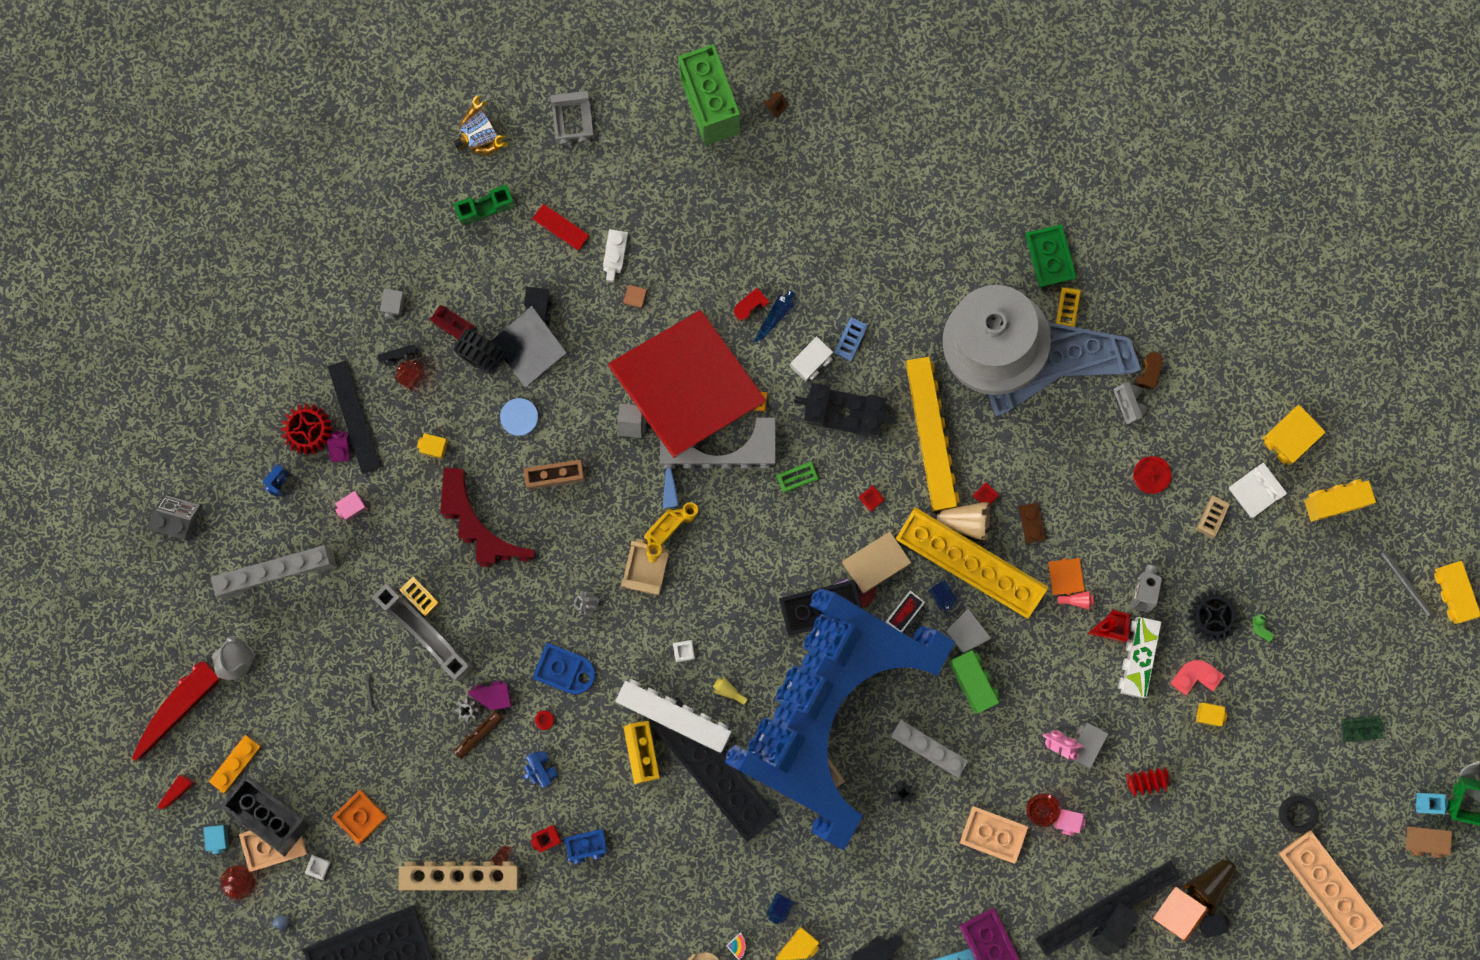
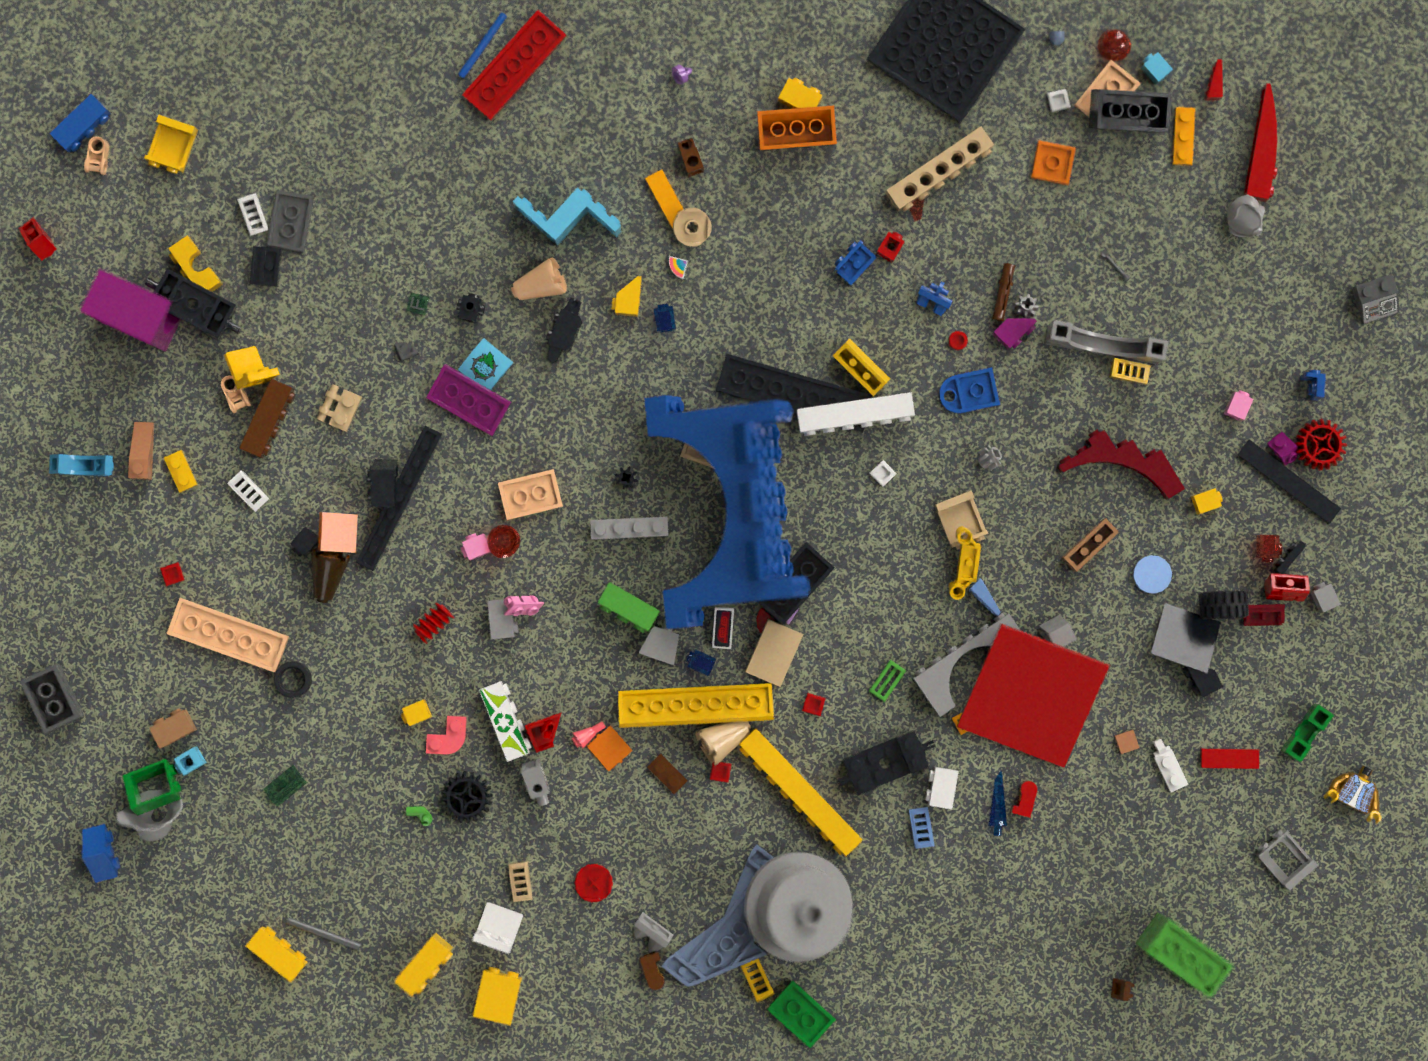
camera: 140 degrees right, 5 degrees up
light grey arch [211,545,337,599] -> none
light yellow cone [713,677,748,705] -> none
none -> red brick [1264,573,1310,602]

